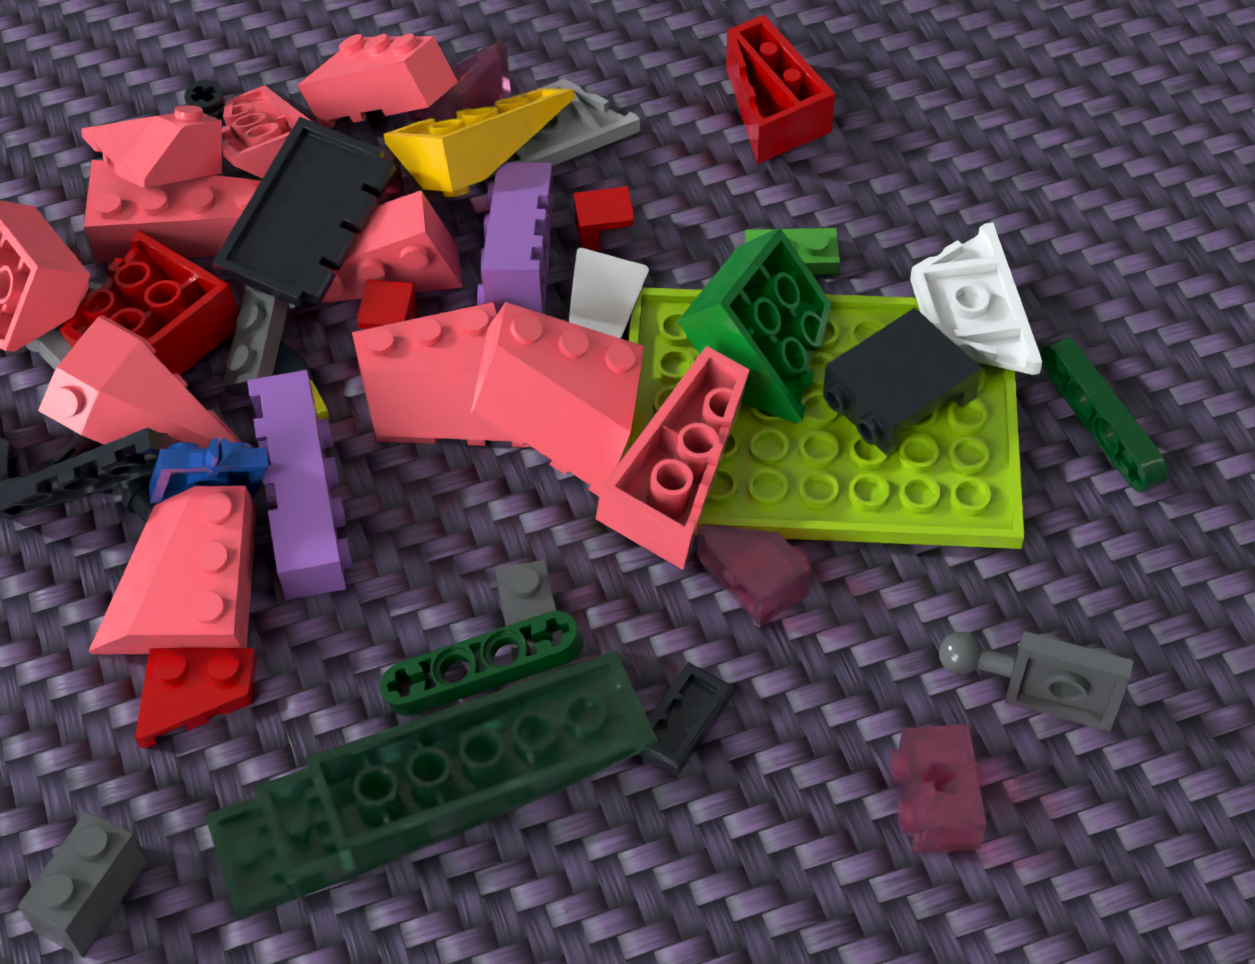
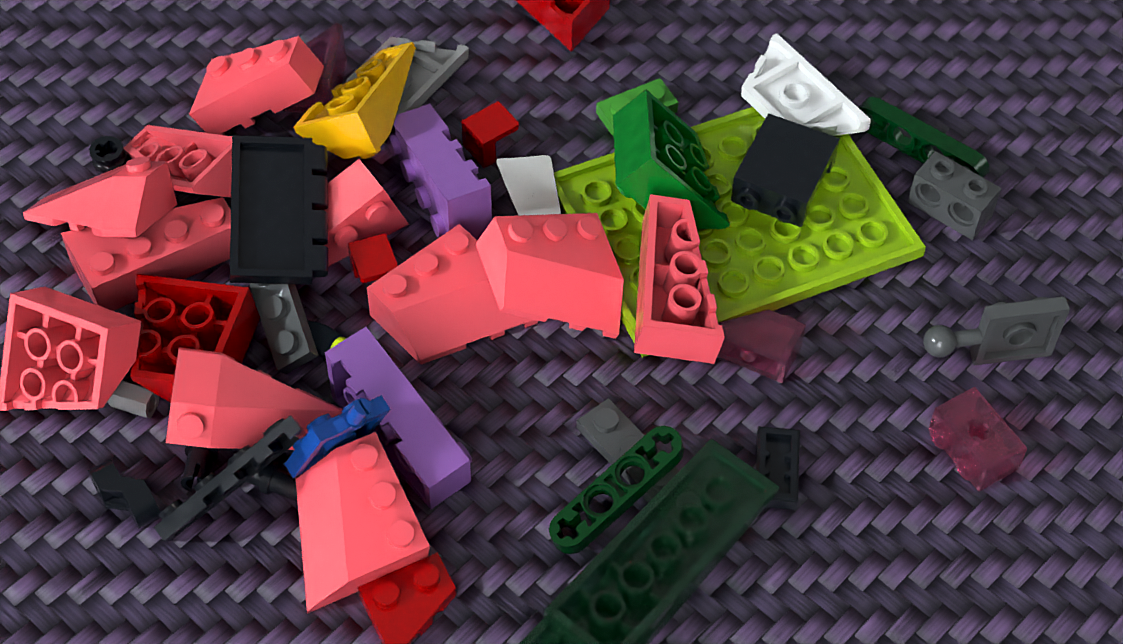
camera: 30 degrees left, 0 degrees up
none -> dark grey brick [908,151,1001,240]

